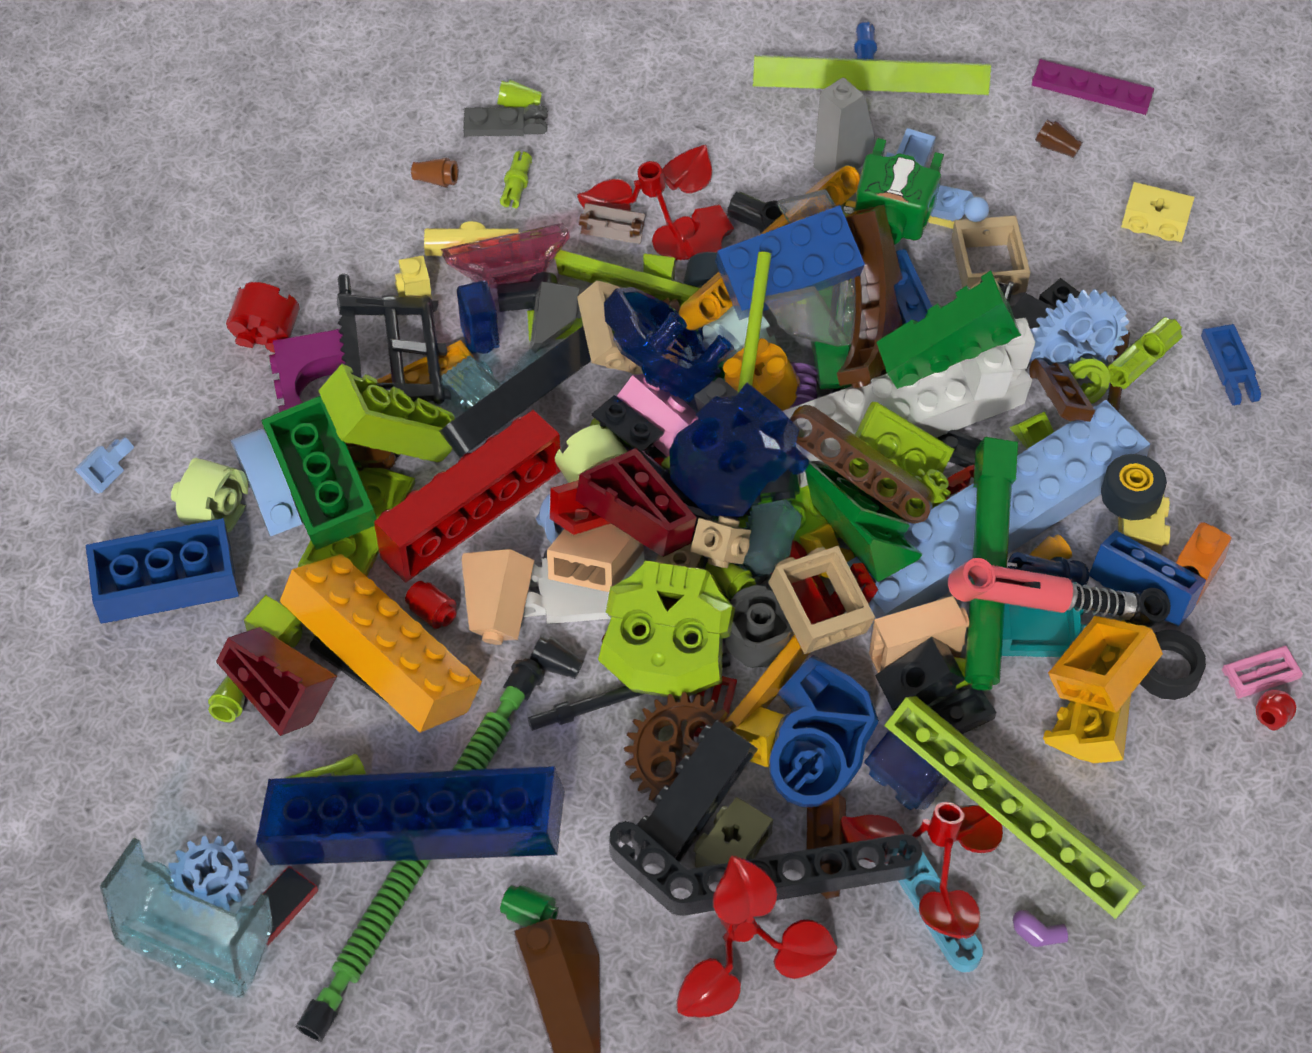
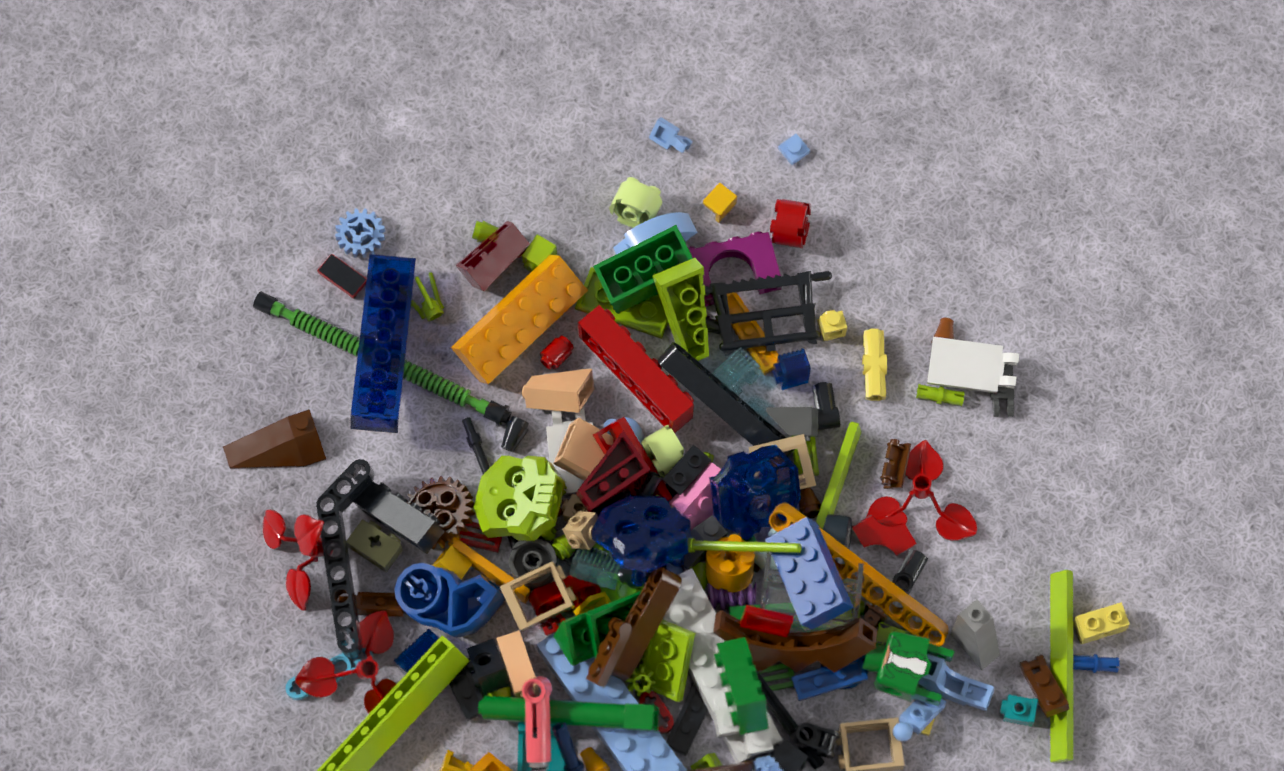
camera: 90 degrees right, 15 degrees up
blue brick [85,518,239,624] -> none
clear light blue windscreen [100,838,273,998] -> none
clear pink wedge [441,223,570,288] -> none
lime cone [497,79,542,108] -> none
green brick [500,885,559,927] -> none
lime slope [643,253,675,281] -> none
medium lavender arm [1012,910,1068,947] -> none
none -> reddish brown plate [586,617,632,688]
none -> yellow panel [703,182,737,223]
none -> red tile [740,605,794,637]
none -> light blue plate [778,133,810,165]
none -> white tile [927,337,1019,393]
none -> teal brick [1000,694,1038,727]
none -> reddish brown plate [1019,654,1069,718]
none -> light yellow brick [1073,602,1130,645]

